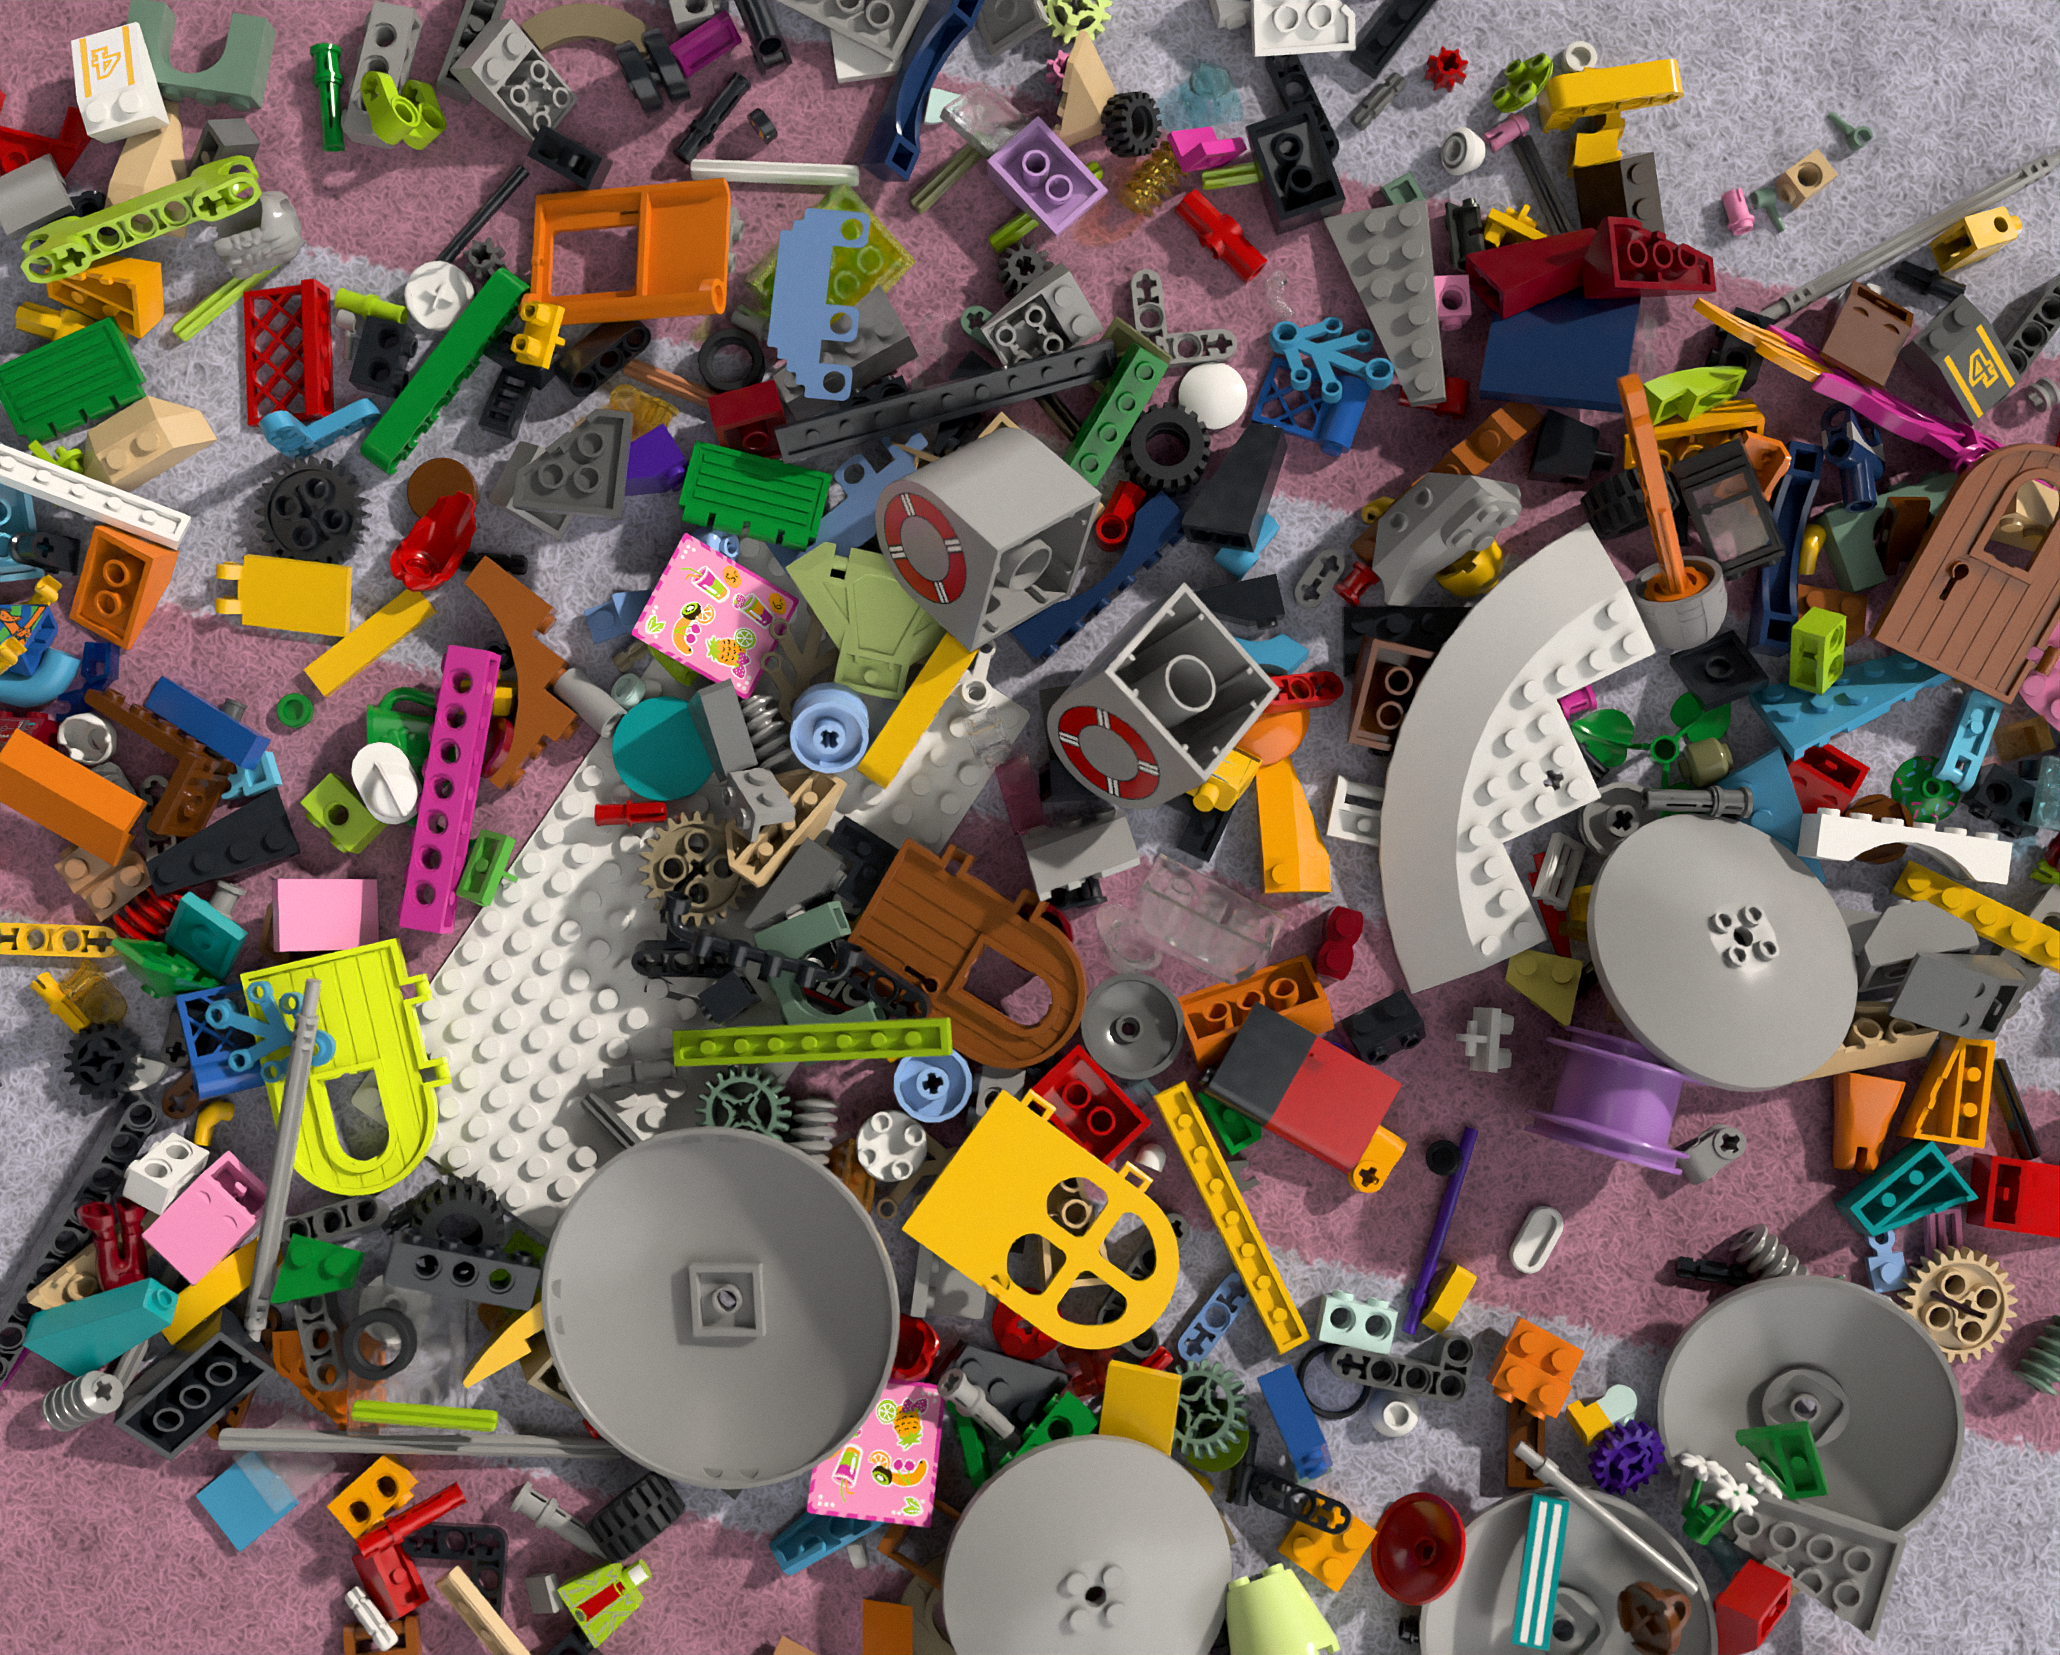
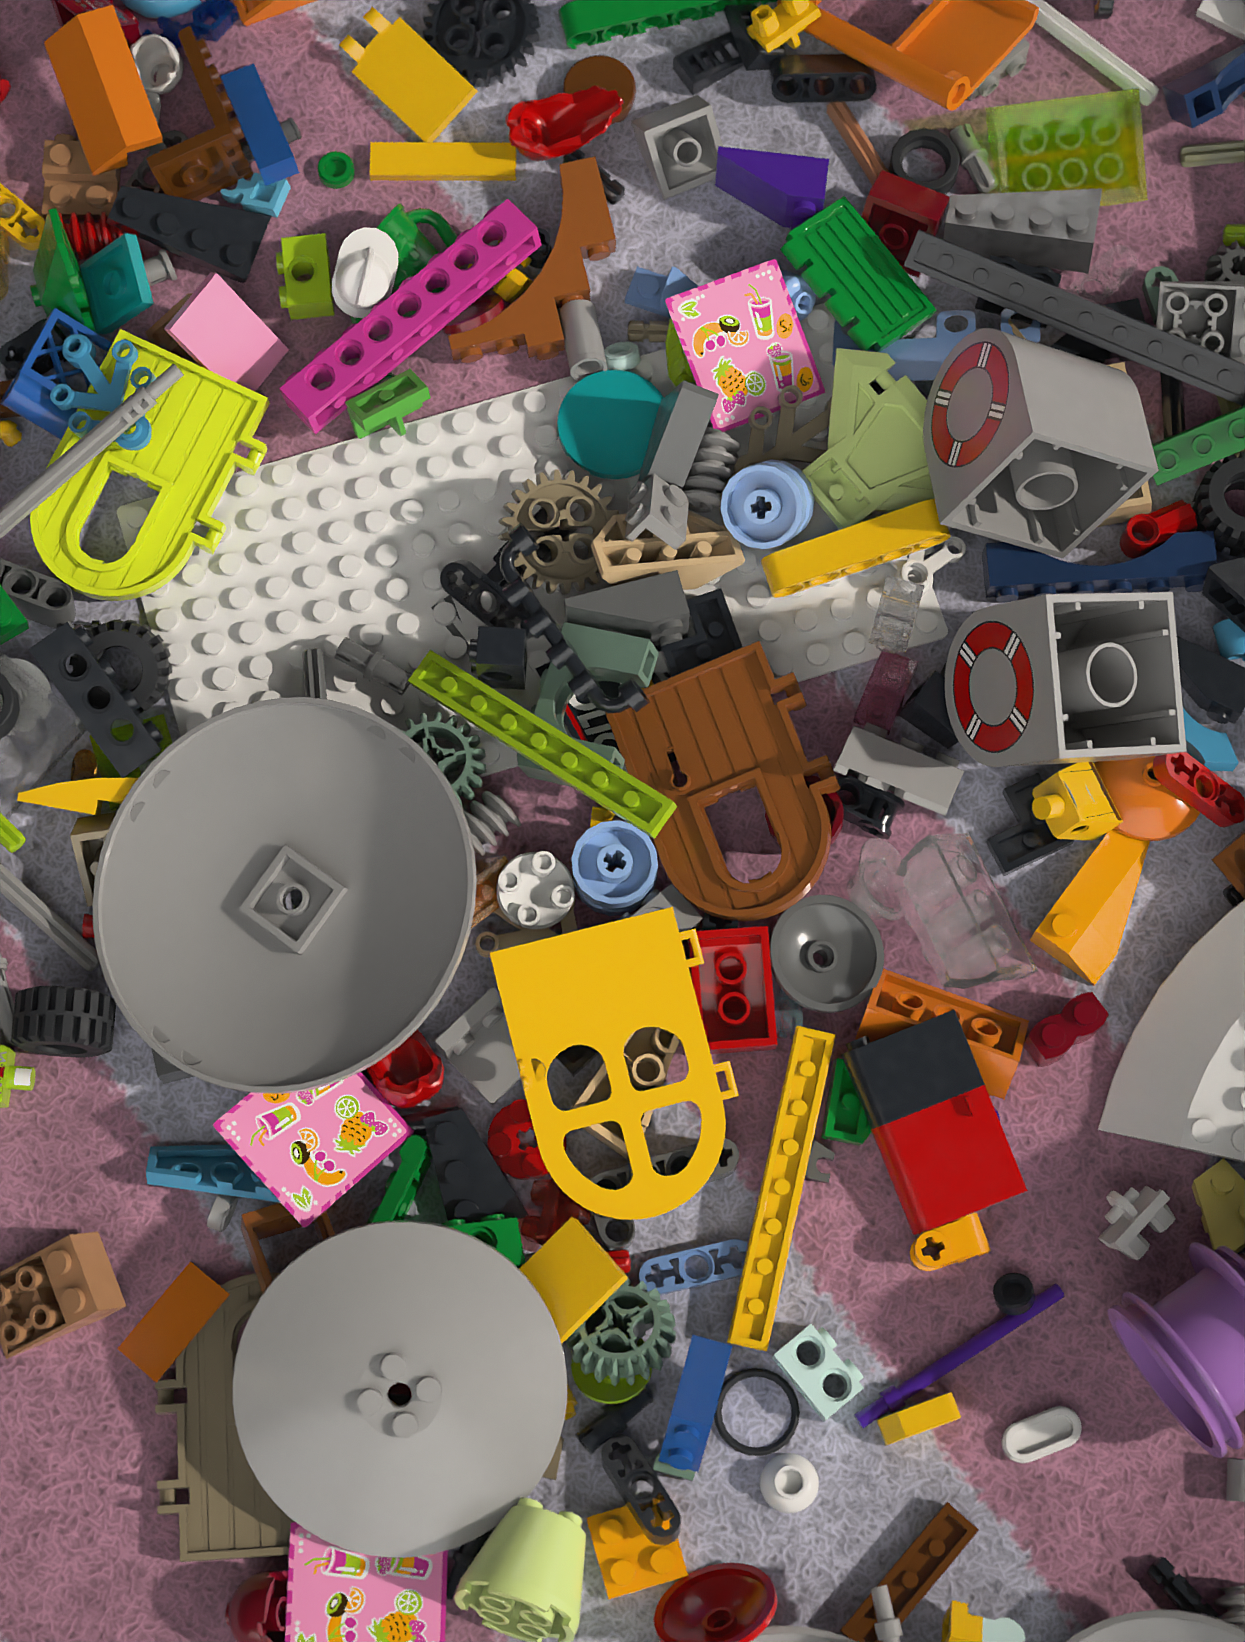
camera: 40 degrees right, 10 degrees down
dark grey plate [512,409,634,520] -> none
red axle [594,800,667,828] -> none
clear yellow piece [610,384,680,434] -> none
medium blue piece [767,208,870,401] -> none
black beam [838,953,932,1019] -> none
light grey pin [937,1368,1023,1451] -> none
white hinge [1135,1143,1166,1172] -> none
dark grey beam [1324,1330,1475,1403] -> none
white plate [1325,775,1385,848] -> none
black bracket [1340,989,1426,1066] -> none
orange plate [1485,1316,1585,1420] -> none

